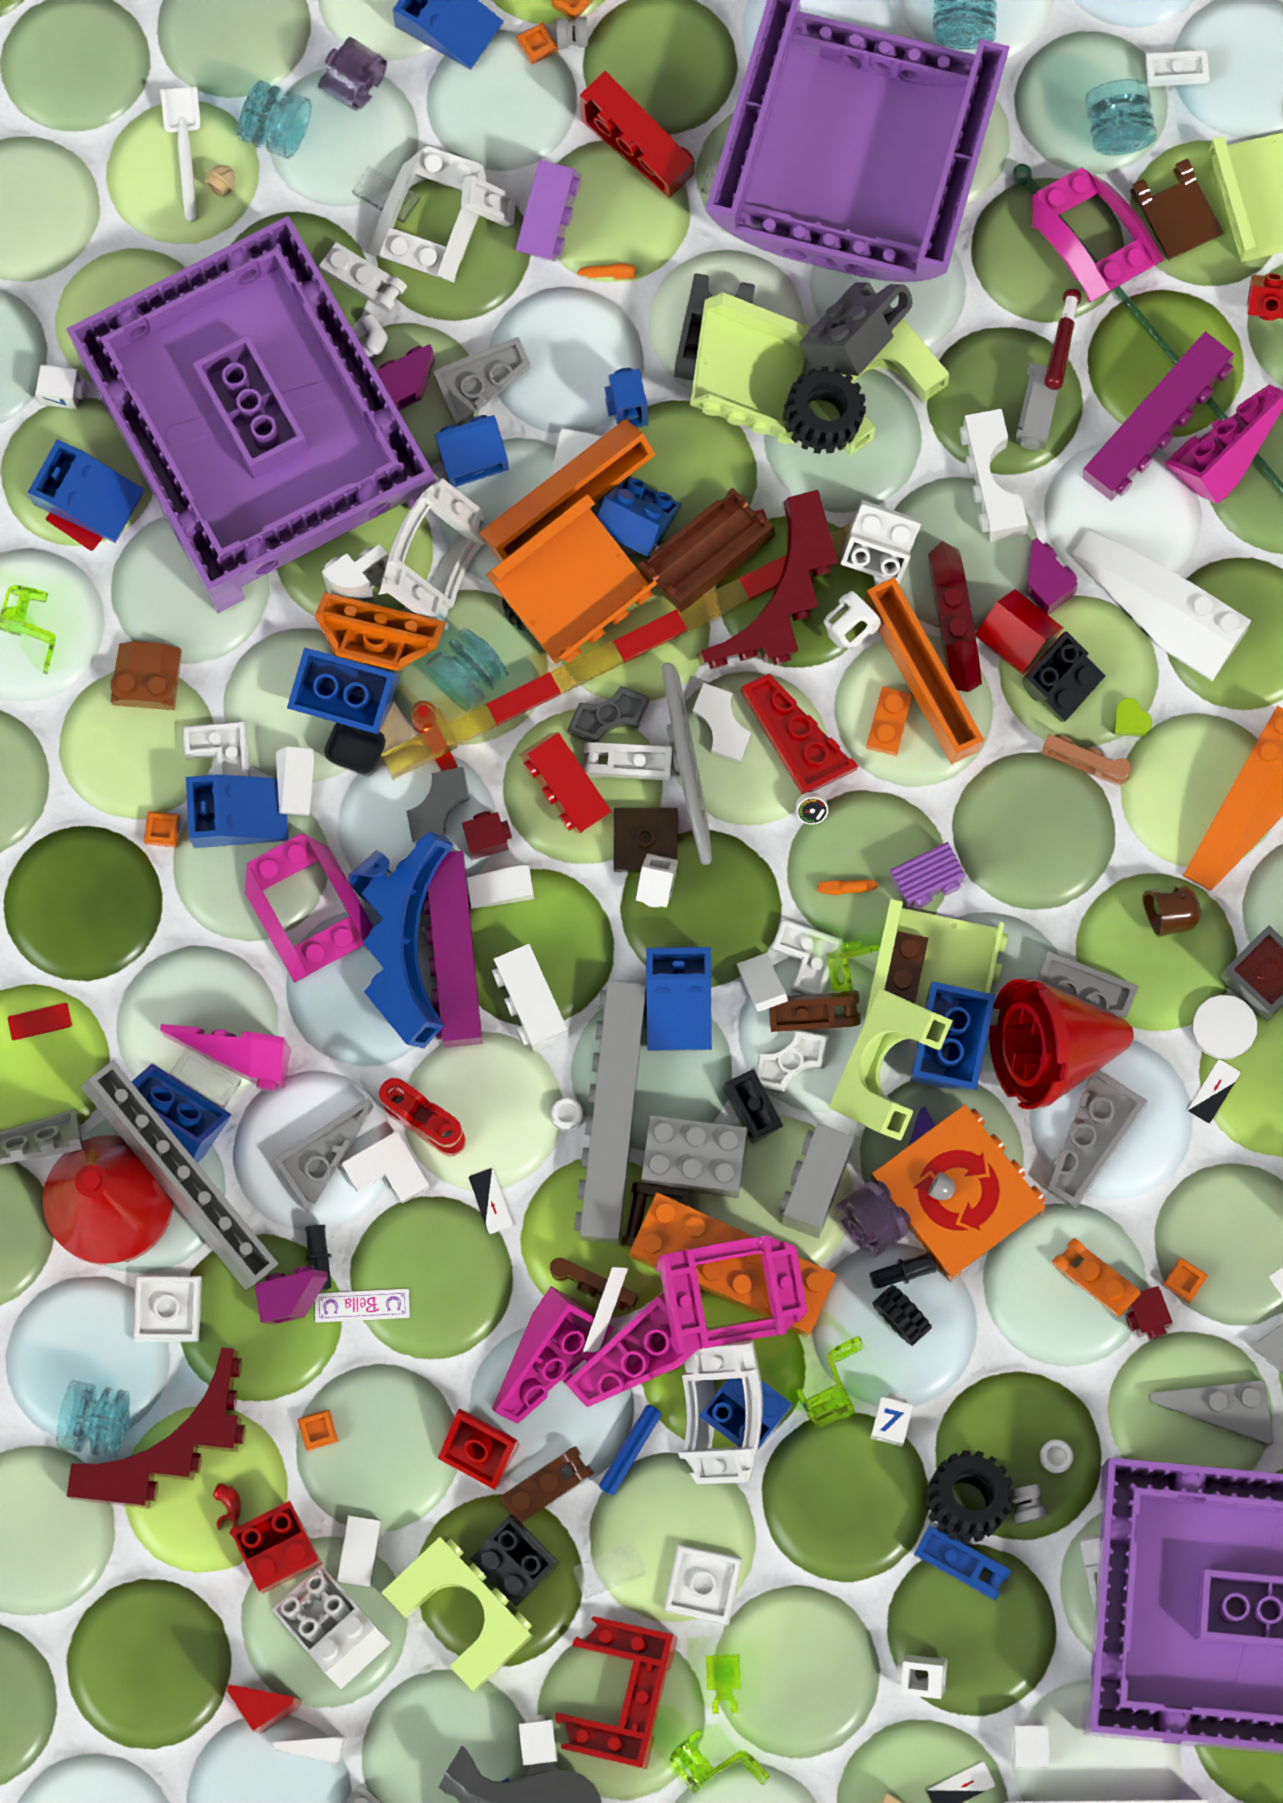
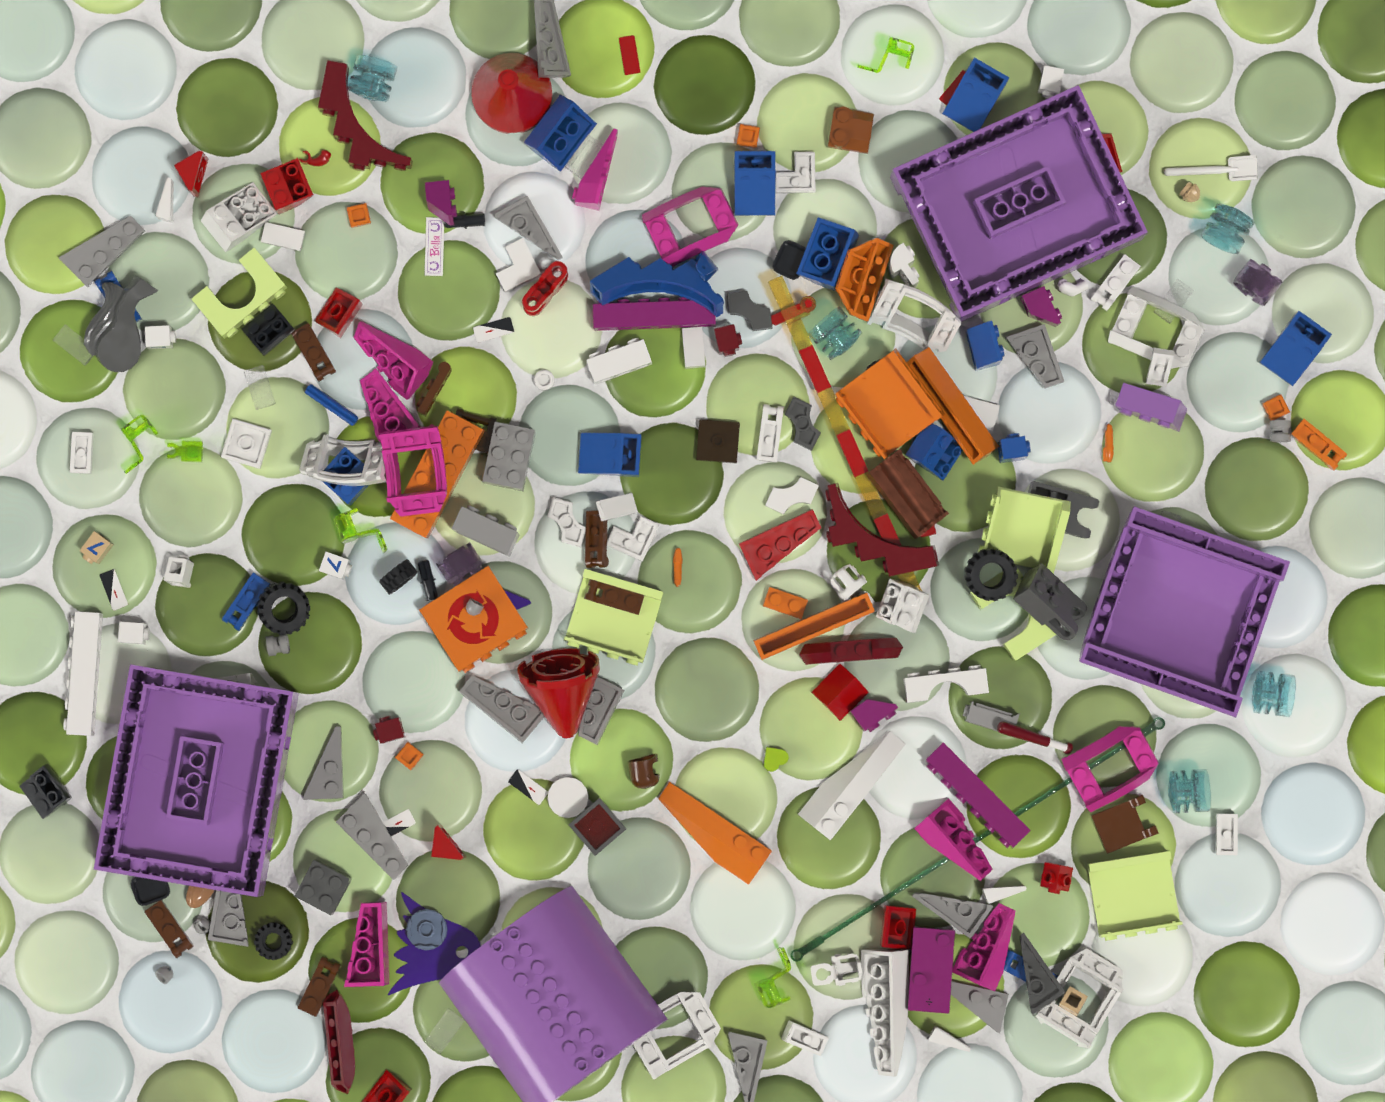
camera: 90 degrees right, 10 degrees up
light grey brick [81,1060,279,1290] -> none
white tile [133,1275,202,1342] -> none
white slope [276,746,314,816] -> none
red wedge [519,732,612,833] -> none
red wedge [555,1616,678,1770] -> none
light grey brick [574,981,646,1244] -> none
red wedge [579,70,694,198] -> none
white sticker [583,1267,628,1352] -> none
white brick [636,853,678,908] -> none
light grey piece [662,663,712,865] -> none
black slope [723,1069,783,1144] -> none
tile [796,792,828,825] -> none
clear neon green bracket [826,940,879,991] -> none
yellowish green arch [828,989,953,1141] -> none
medium lavender brick [889,842,965,909] -> none
blue slope [910,981,996,1090] -> none
black brick [1021,631,1106,722] -> none
white tile [1039,1439,1073,1474] -> none
nougat plate [1041,734,1131,785] -> none
orange plate [1051,1238,1141,1318] -> none

